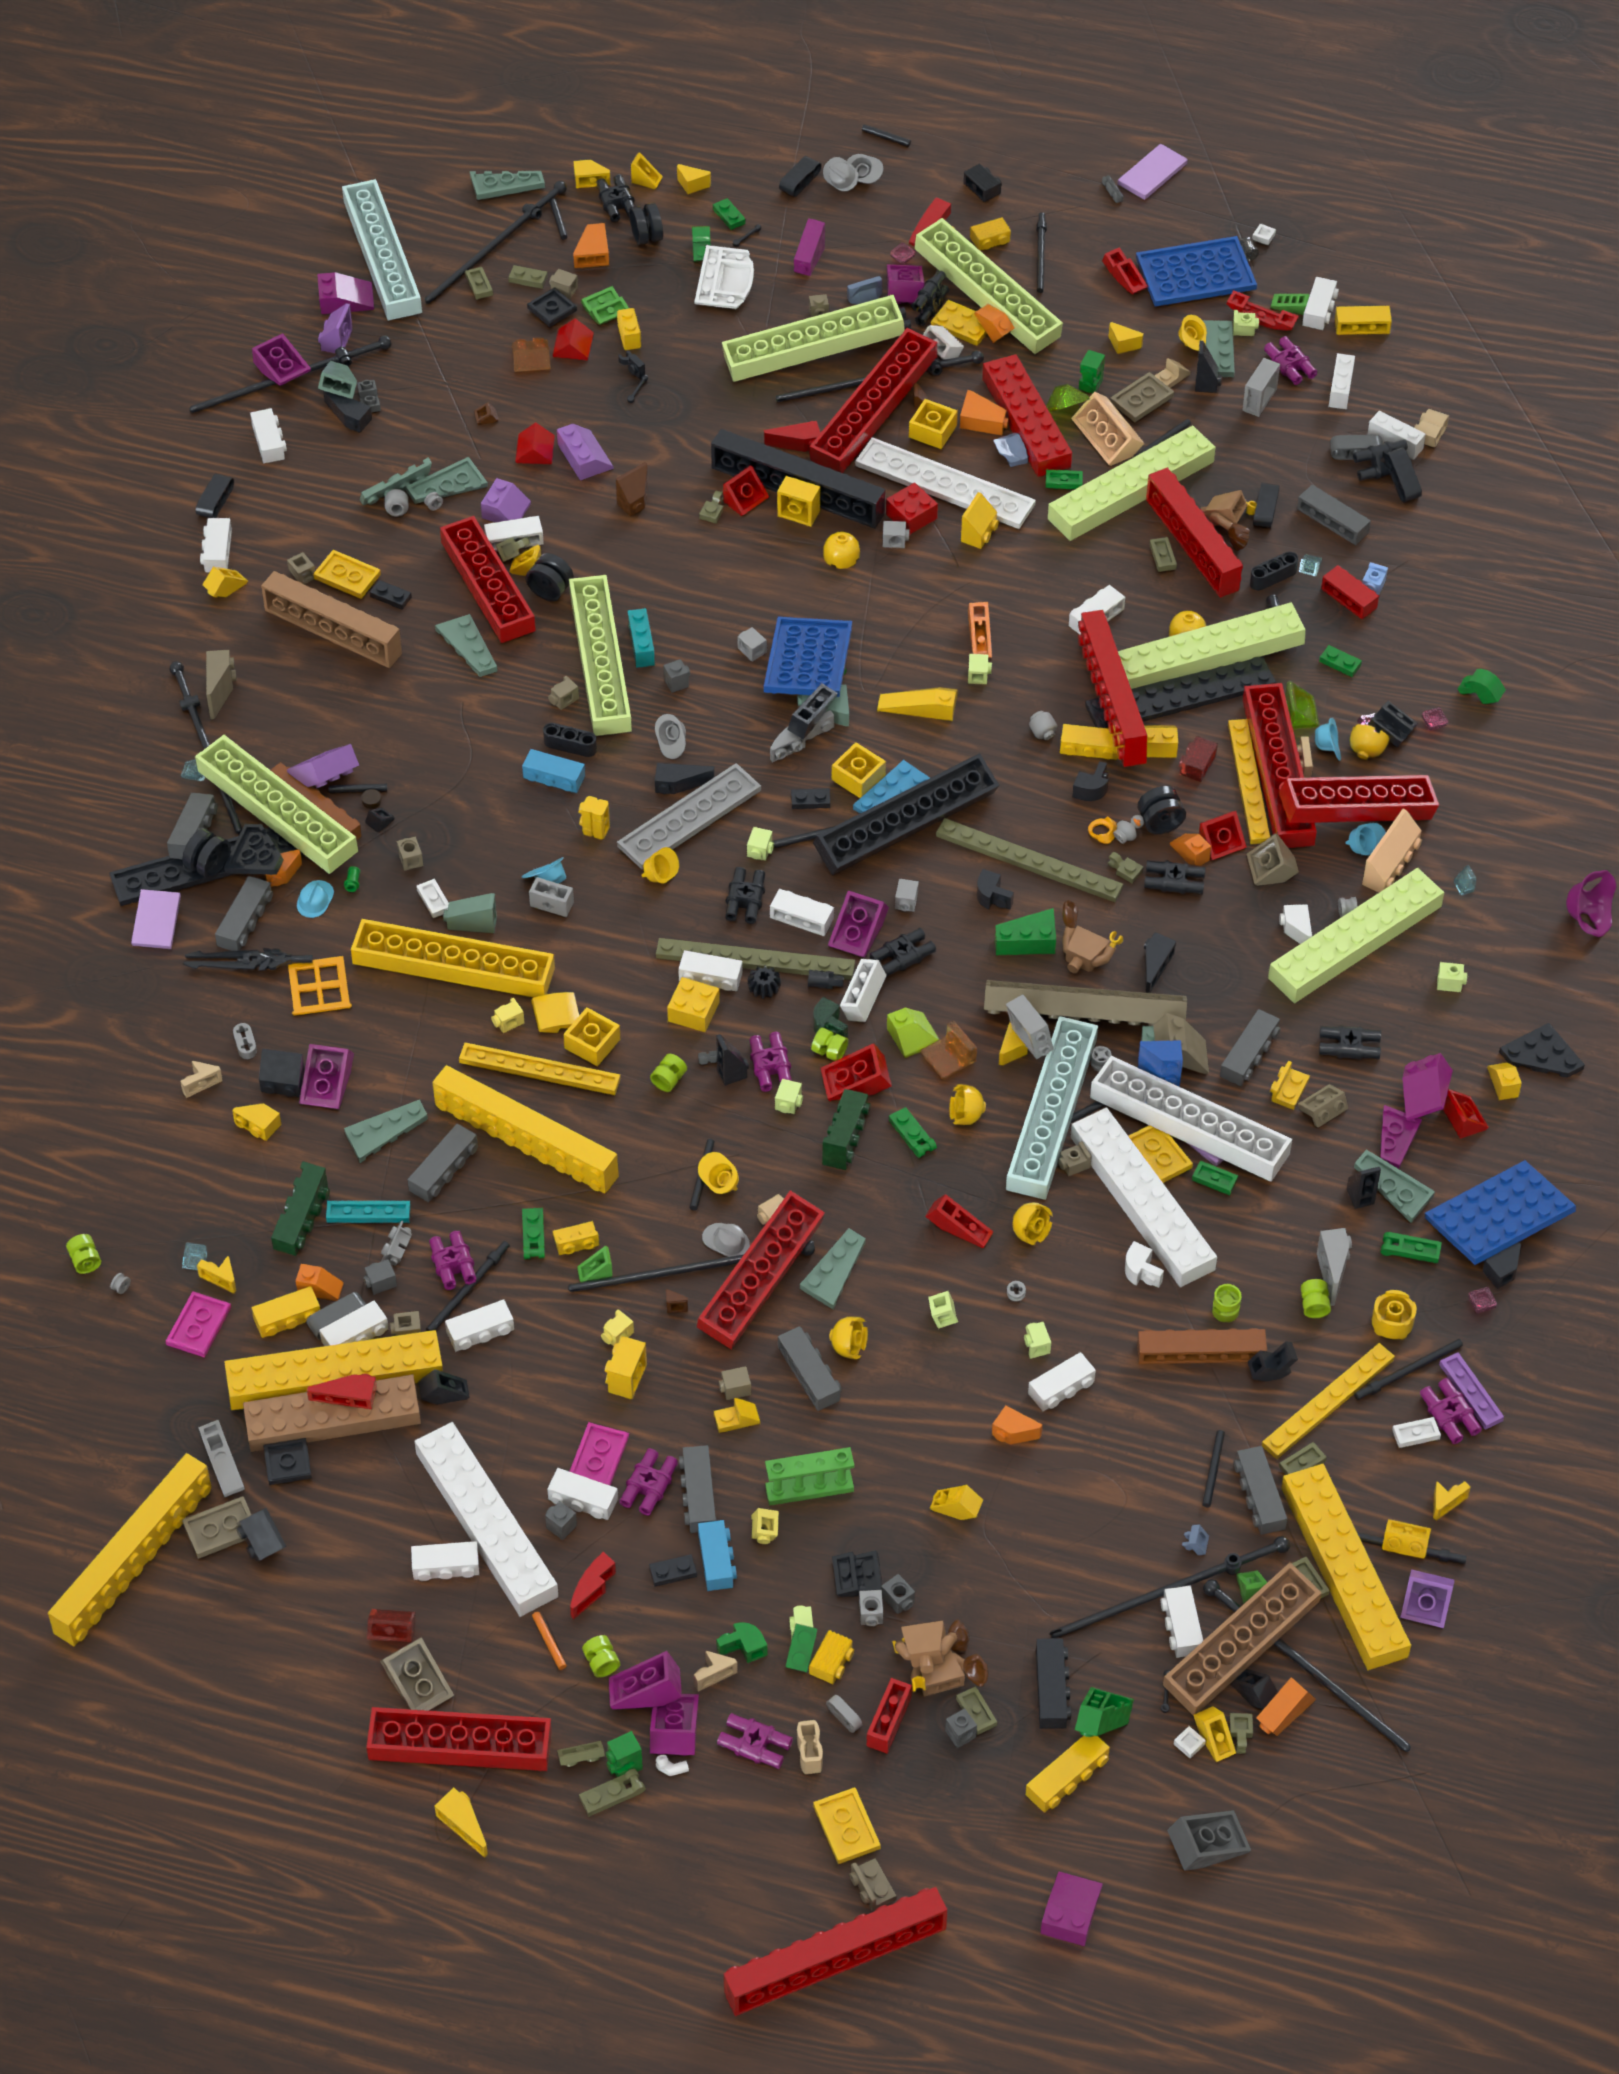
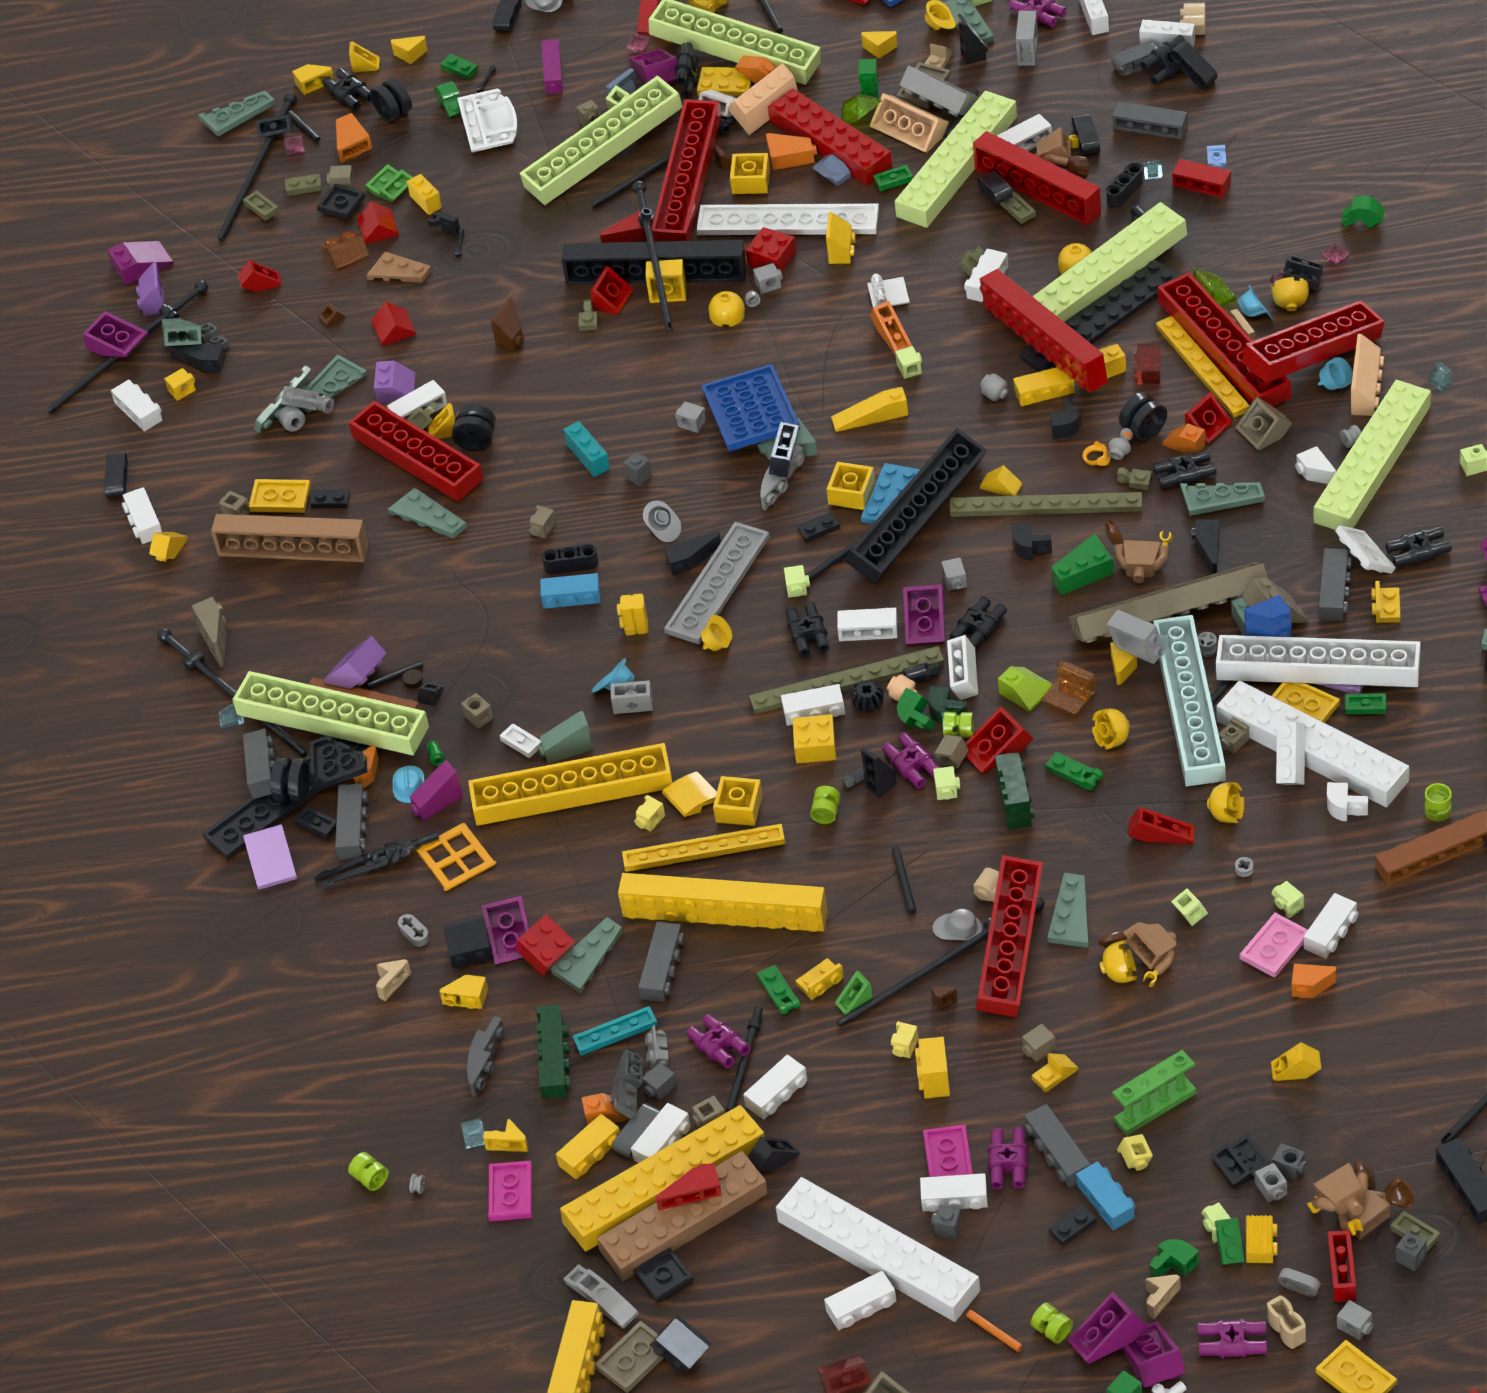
camera: 15 degrees left, 5 degrees down
light aqua brick [342,179,422,320] -> none
medium lavender slope [557,424,613,480] -> none
yellowish green brick [569,575,632,736] -> none
red slope [570,1552,616,1619] -> none
yellow piece [698,1152,739,1194] -> none
dark grey brick [778,1326,842,1411] -> none
dark tan bracket [1298,1084,1348,1127] -> none
green plate [1319,645,1362,677] -> none
none -> yellow brick [164,368,196,401]
none -> red slope [238,260,282,292]
none -> black slope [256,114,292,138]
none -> light grey hinge [281,386,321,410]
none -> clear pink plate [285,135,305,155]
none -> black plate [295,806,337,839]
none -> medium nougat wing [367,252,432,283]
none -> magenta slope [410,760,463,821]
none -> dark grey slope [467,1016,505,1097]
none -> red brick [514,914,575,977]
none -> yellowish green brick [605,85,630,109]
none -> dark grey slope [610,1049,643,1119]
none -> black bar [632,181,673,333]
none -> light nougat slope [727,63,798,135]
none -> light grey hinge [745,291,760,307]
none -> white hinge [867,274,910,308]
none -> light nougat head [887,675,917,701]
none -> green brick [897,687,936,731]
none -> light grey slope [900,66,979,117]
none -> dark tan brick [935,735,969,768]
none -> olive plate [957,245,984,277]
none -> black beam [977,171,1013,205]
none -> yellow slope [980,465,1022,496]
none -> white brick [997,114,1052,151]
none -> medium nougat torso [1098,922,1177,987]
none -> sand green wing [1180,482,1265,516]
none -> bright pink plate [1240,913,1308,978]
none -> white brick [1276,722,1305,785]
none -> white plate [1335,525,1396,574]
none -> light grey brick [1337,1300,1373,1341]

